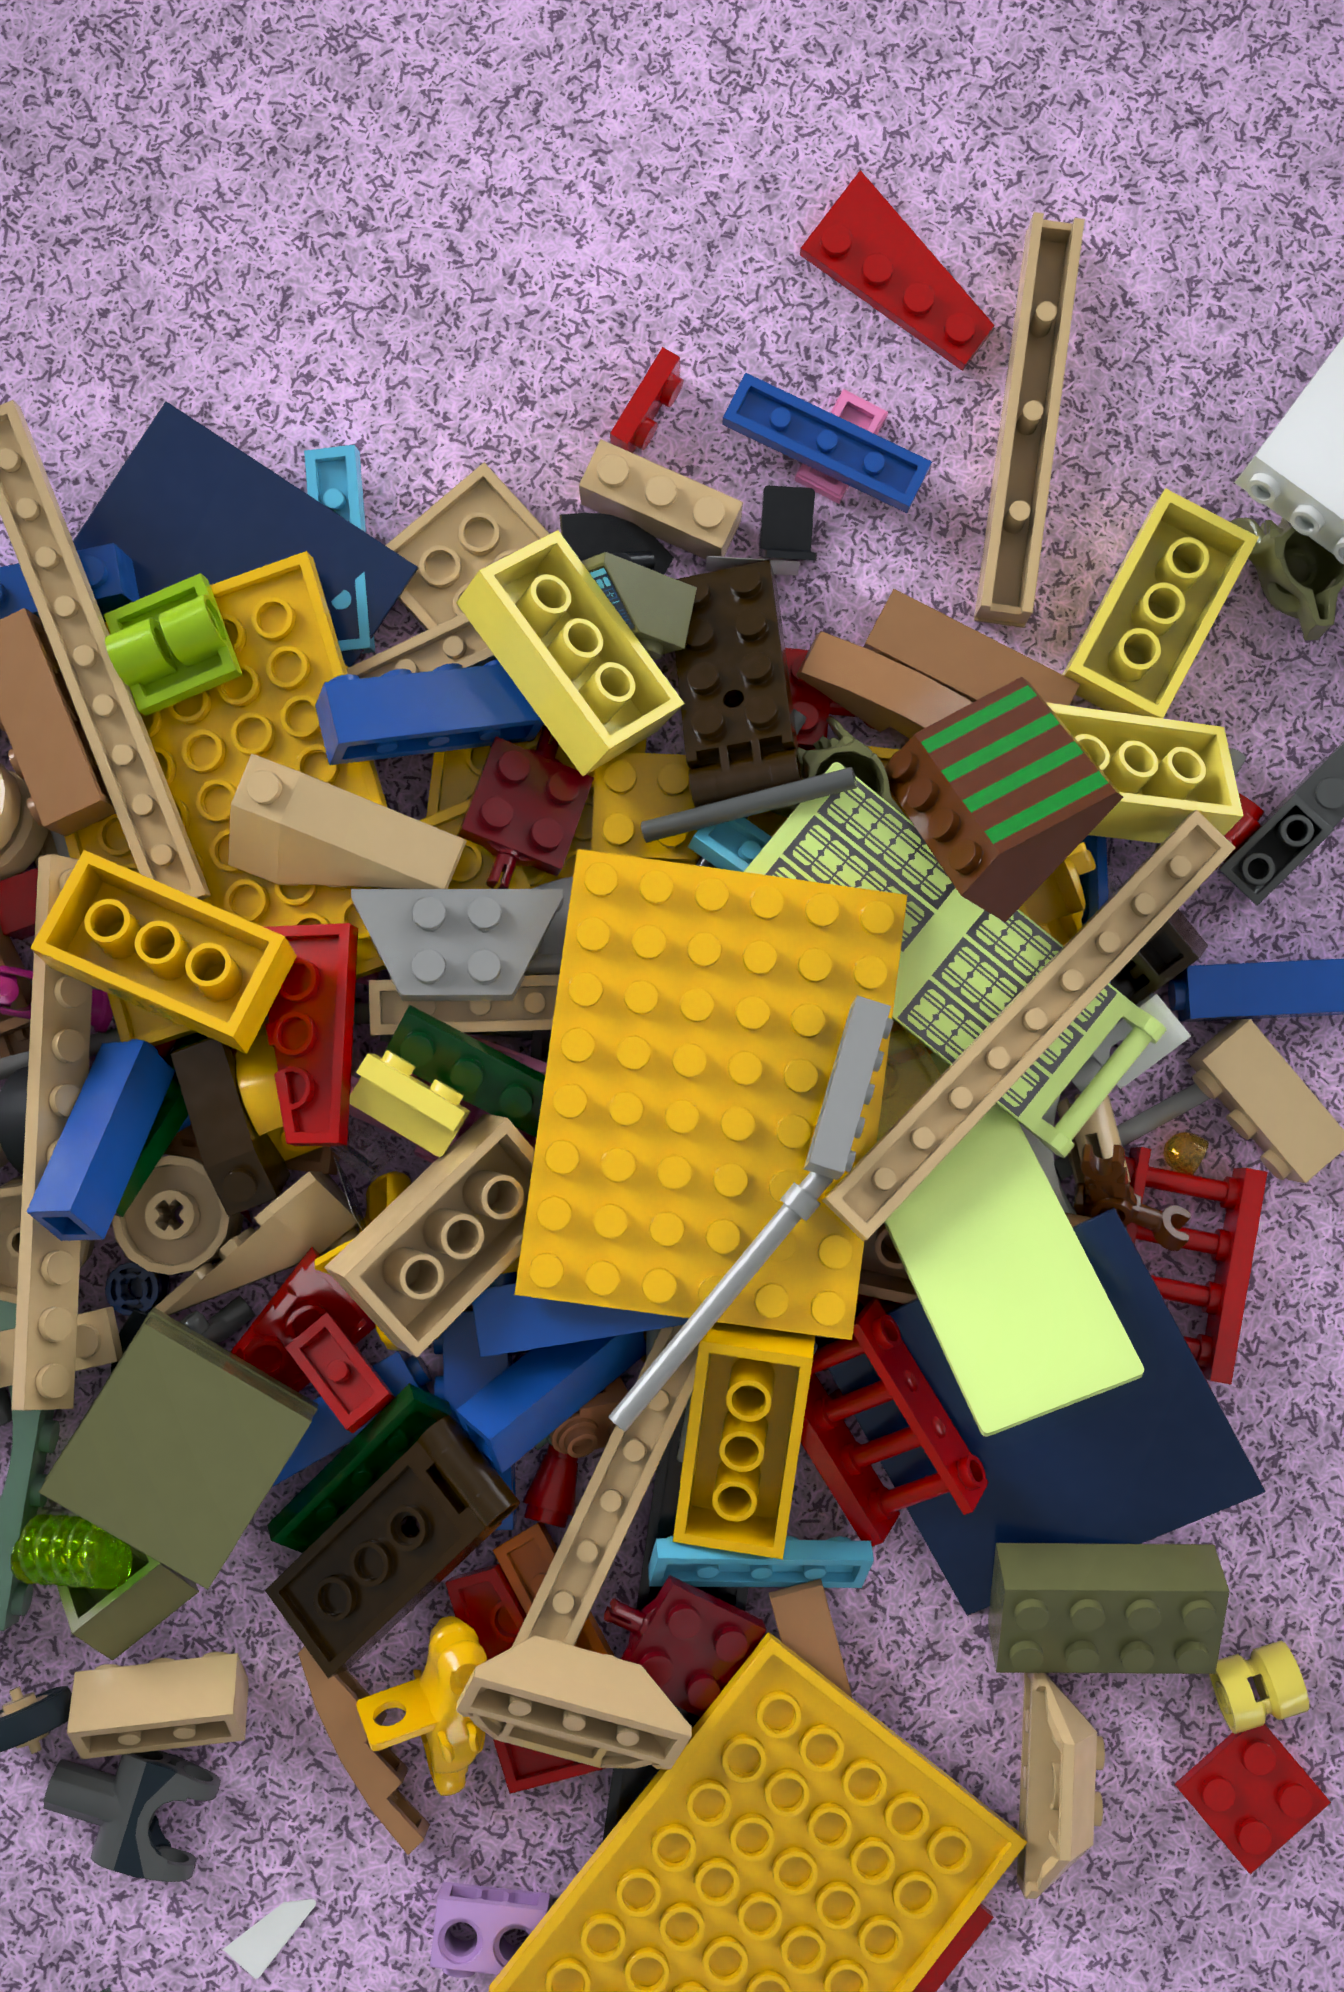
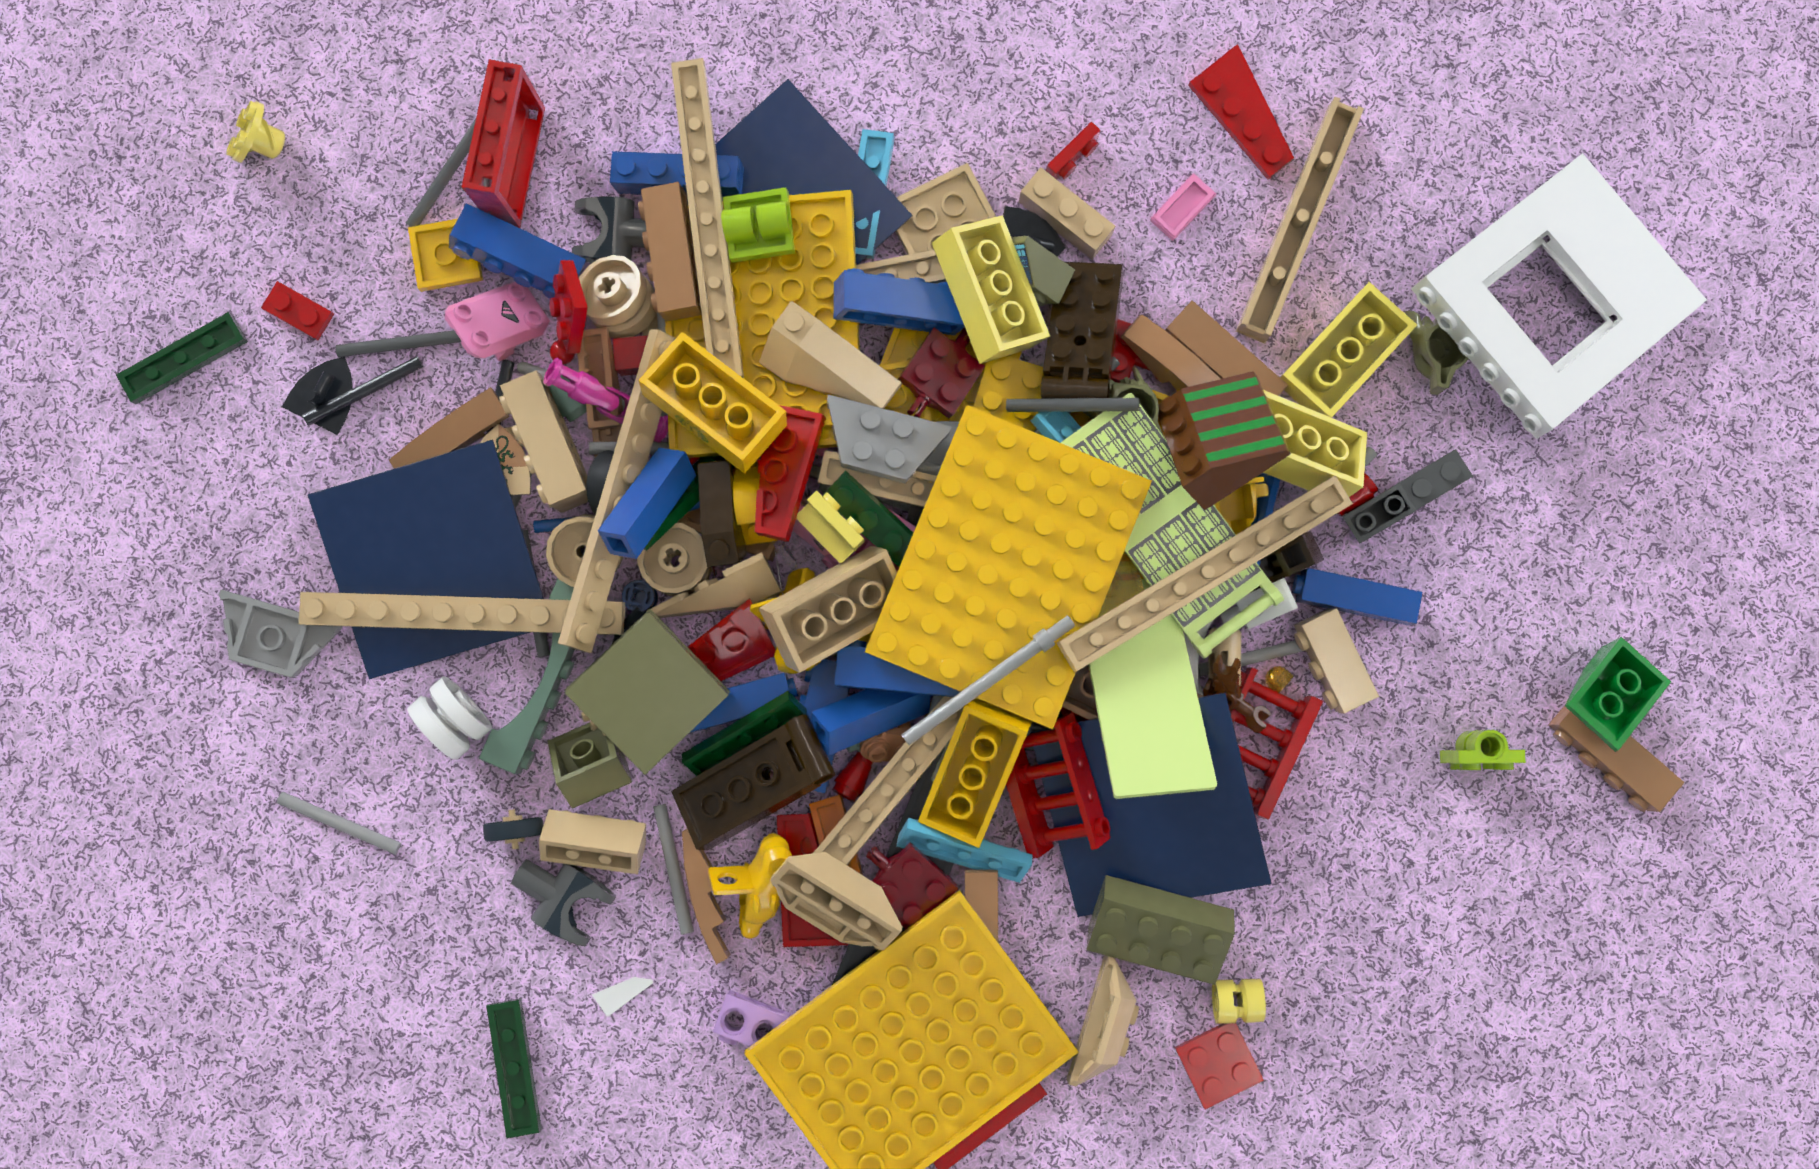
camera: 15 degrees right, 0 degrees up
clear neon green piece [11,1514,133,1590] -> none
dark grey arm [180,1295,256,1344] -> none
red plate [285,1312,395,1434] -> none
white sticker [706,556,800,575] -> none
blue plate [722,372,932,513] -> none
black bracket [759,485,817,561] -> none
light grey piece [804,995,893,1180] -> none
none -> light grey bar [653,804,694,935]

